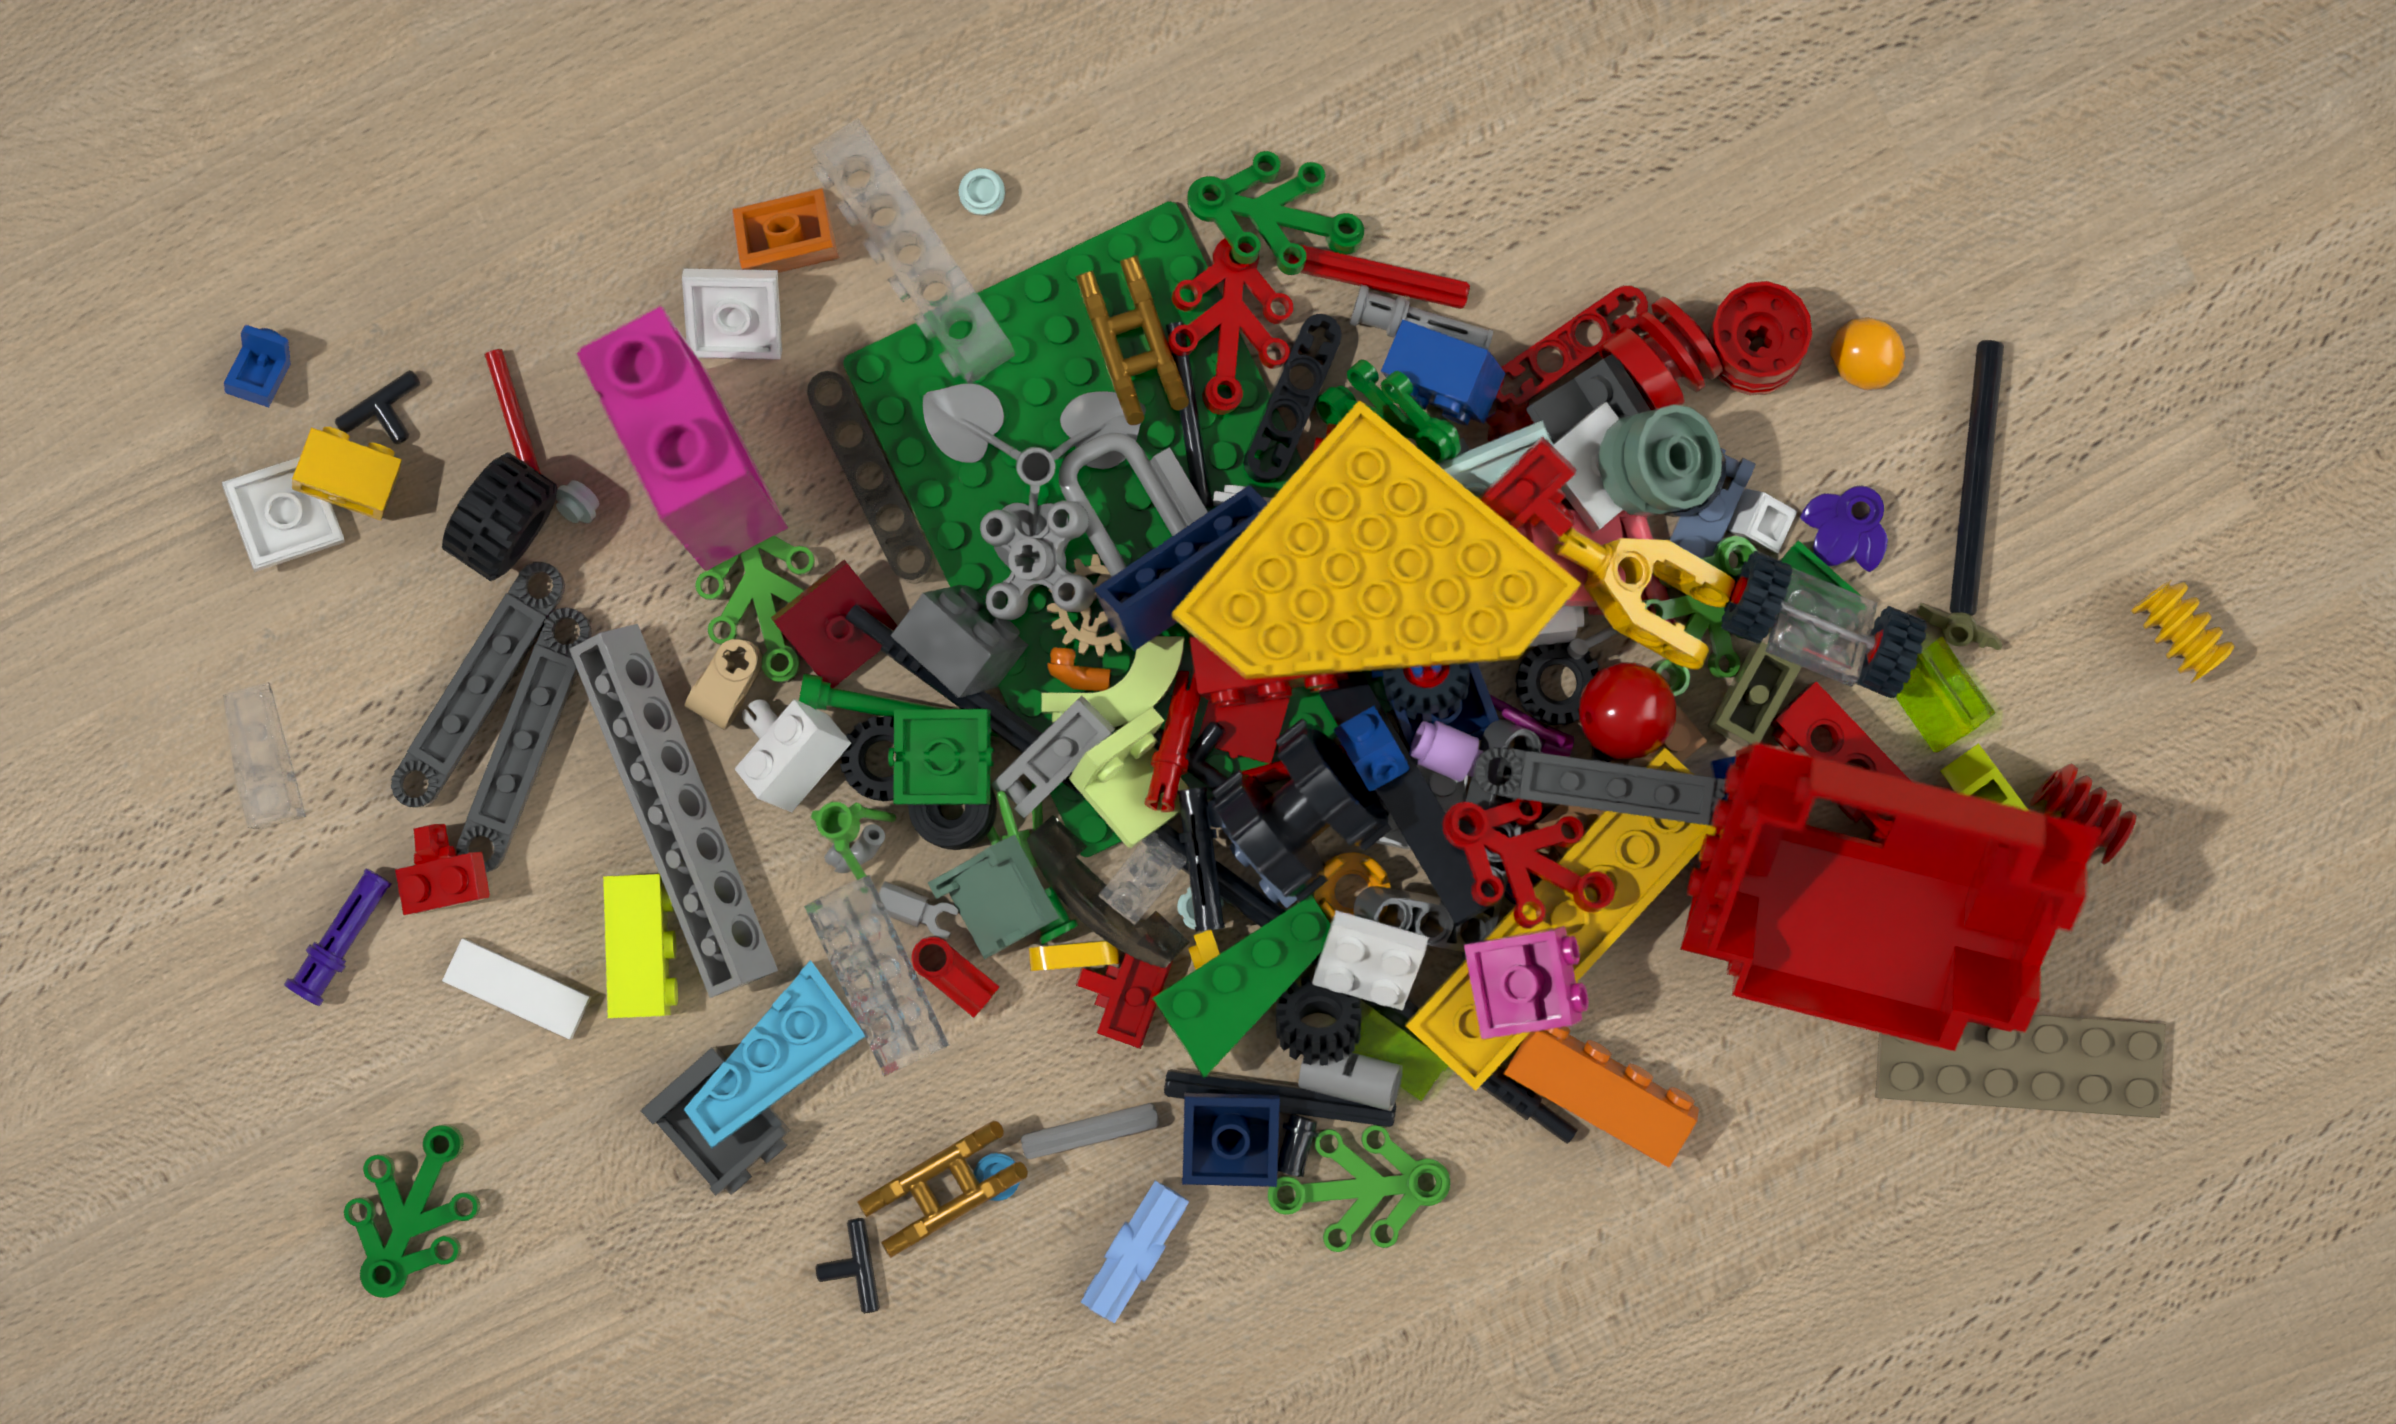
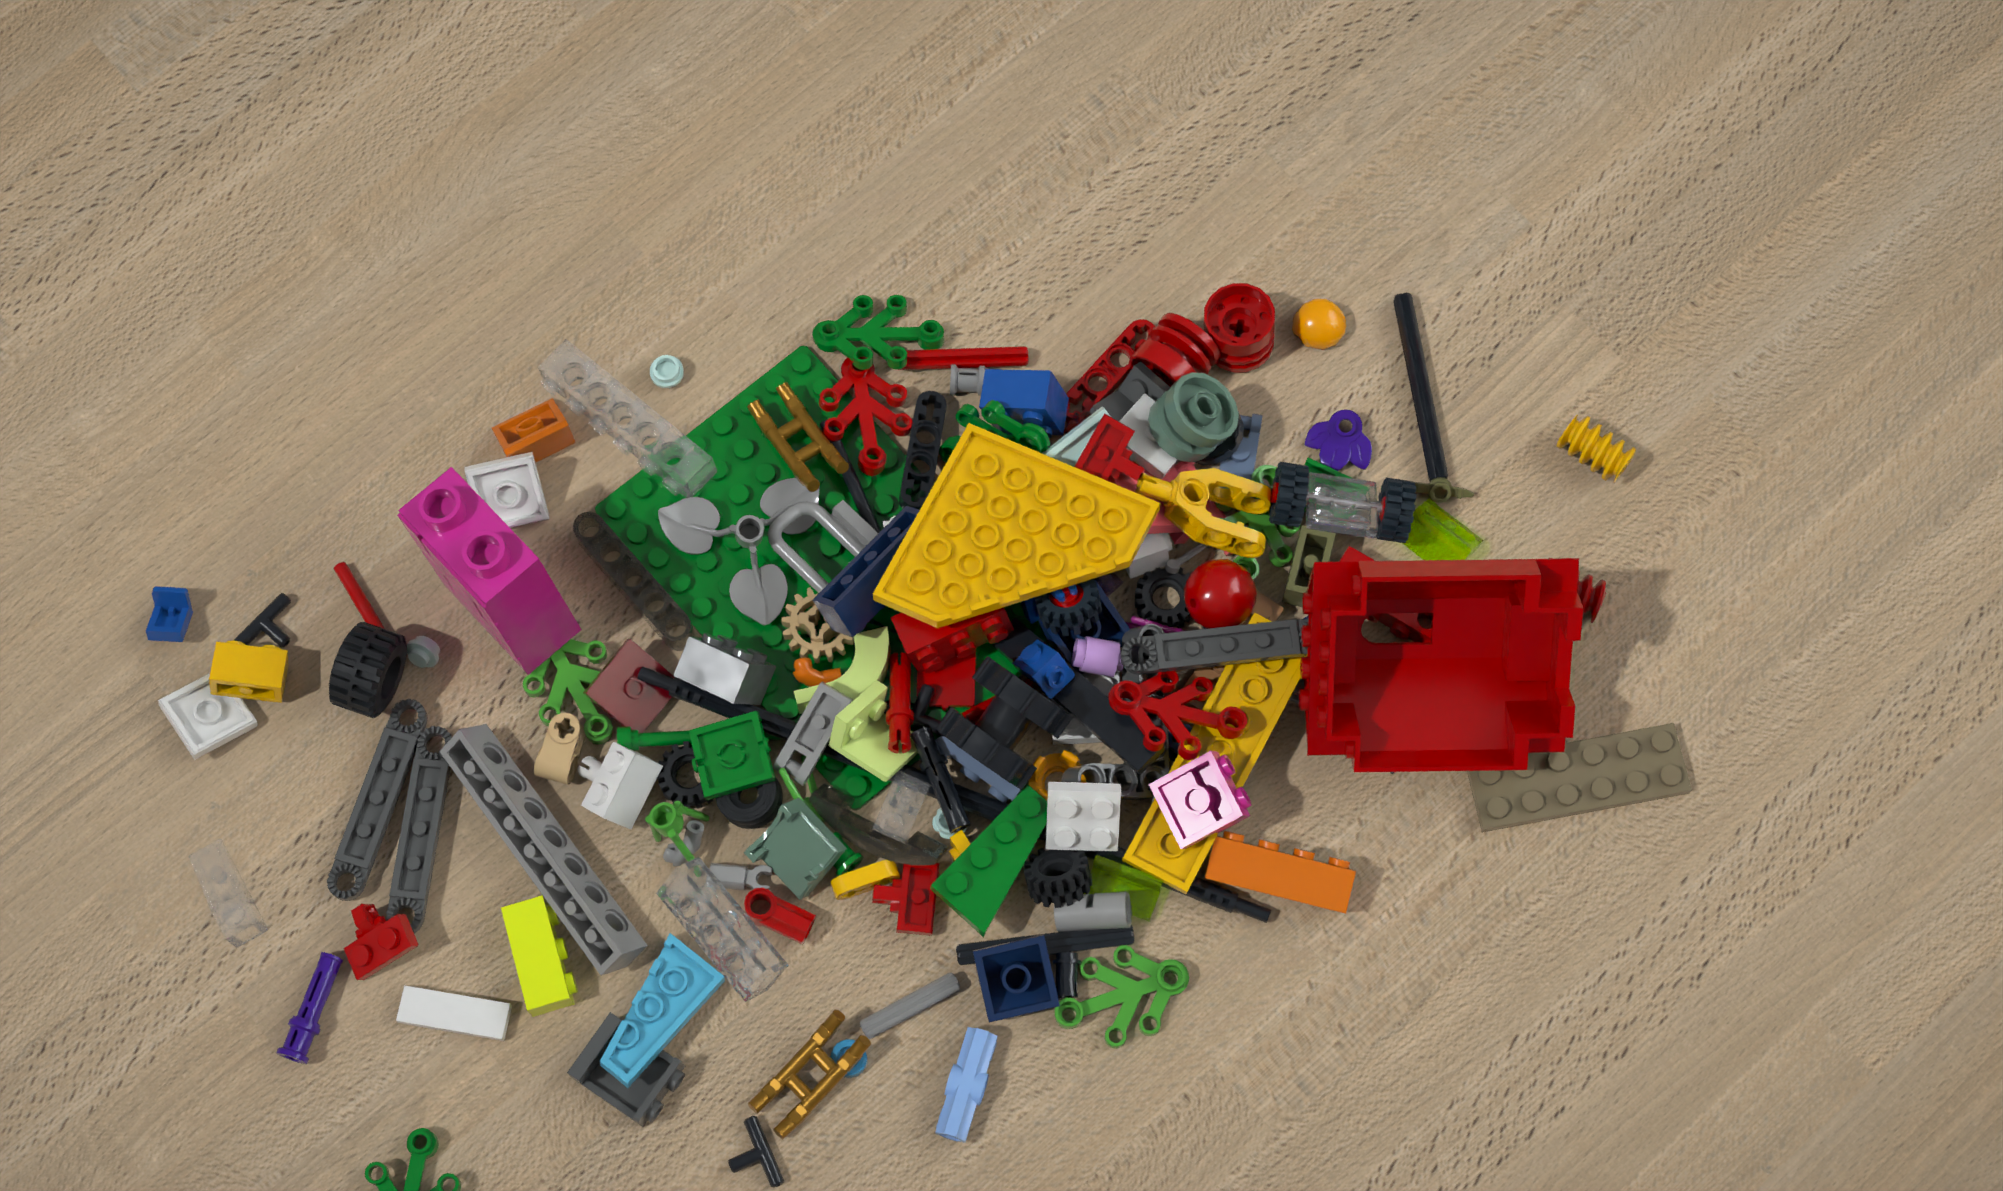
camera: 15 degrees left, 15 degrees down
light grey gear [980,501,1095,620] -> none
white slope [1727,489,1797,553] -> none

